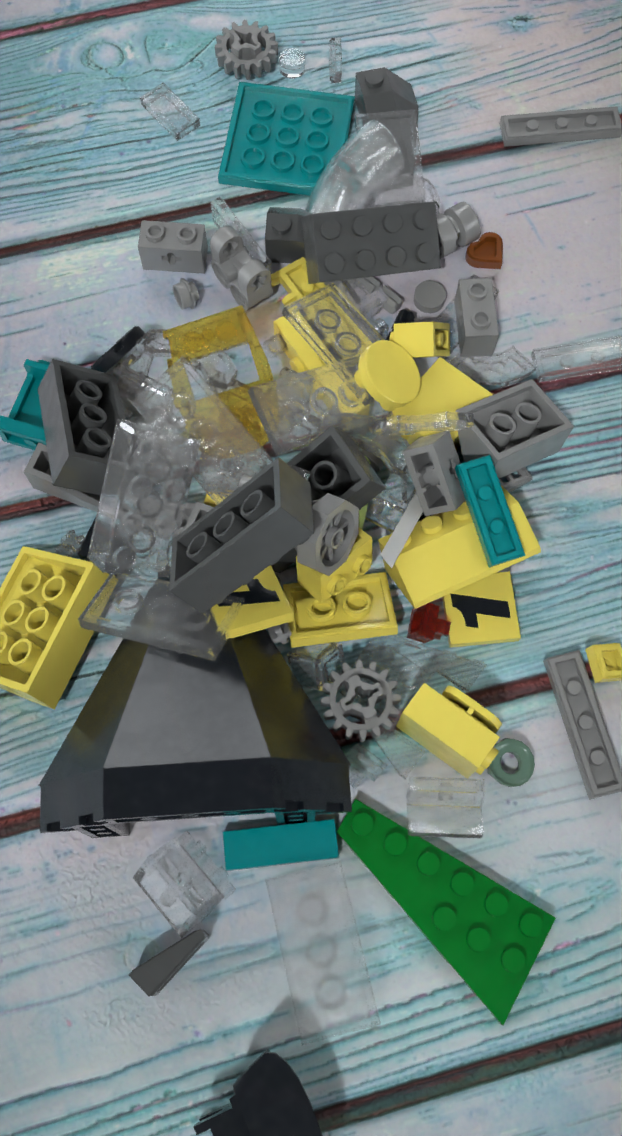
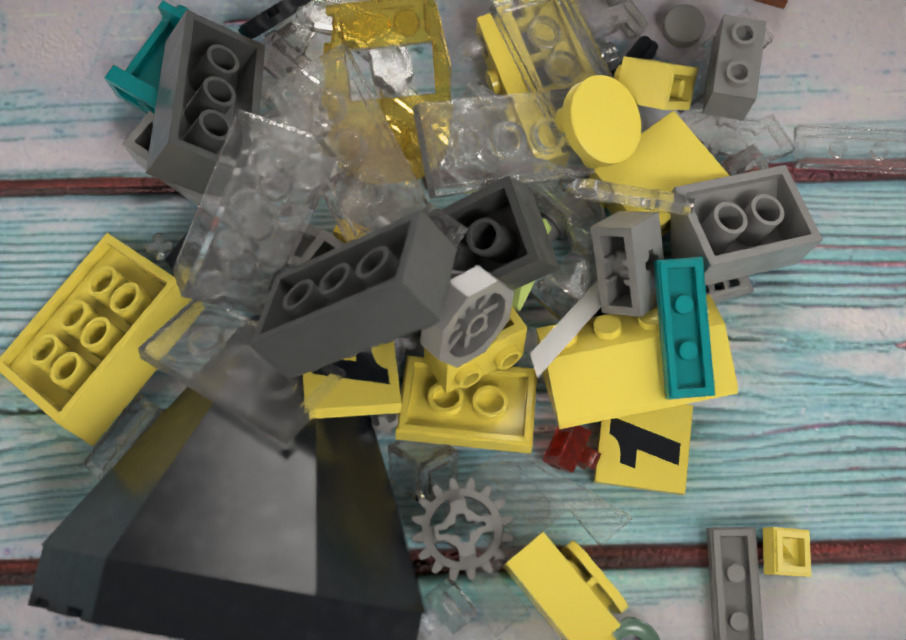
camera: 15 degrees right, 5 degrees up
none -> clear tile [83,393,164,481]
none -> clear tile [719,144,769,176]

